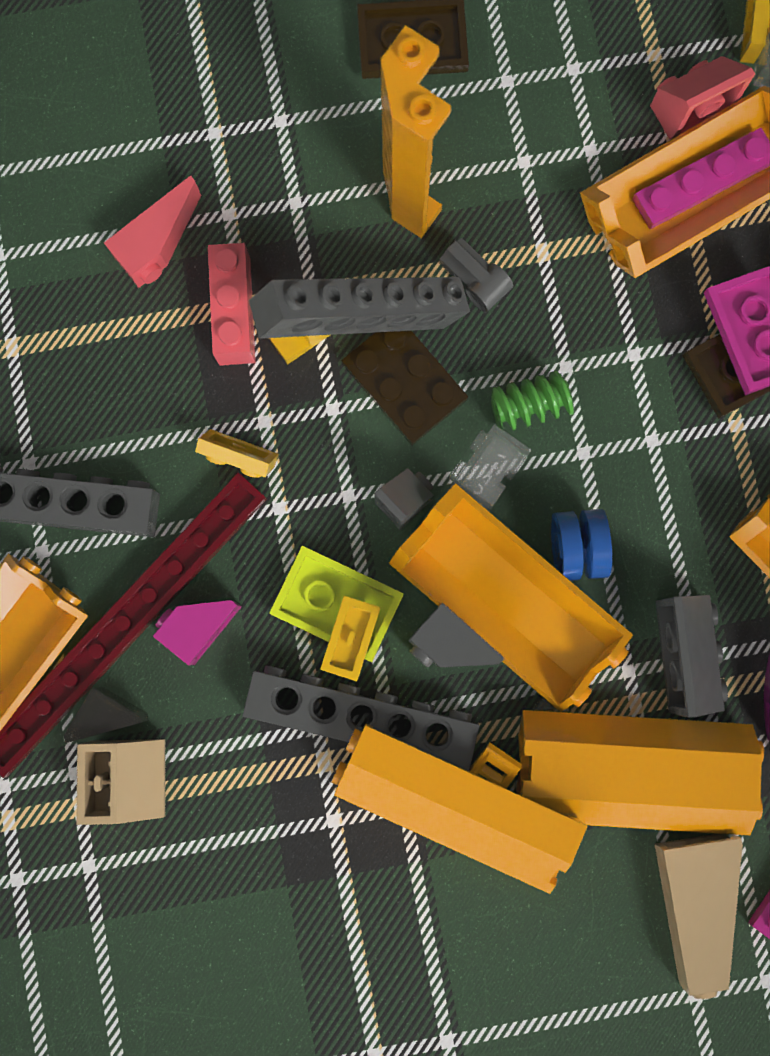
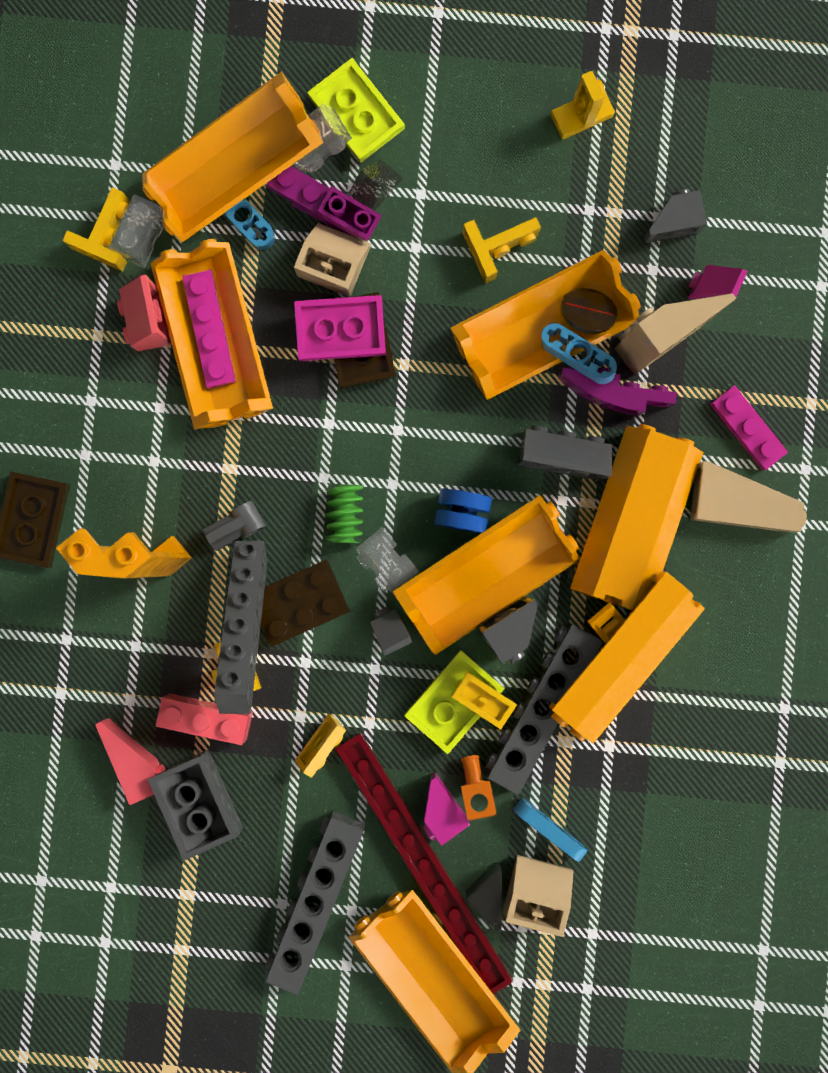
camera: 80 degrees left, 5 degrees up
none -> dark grey slope [147,749,243,861]
none -> orange bracket [461,755,496,820]
none -> dark azure beam [513,798,588,862]

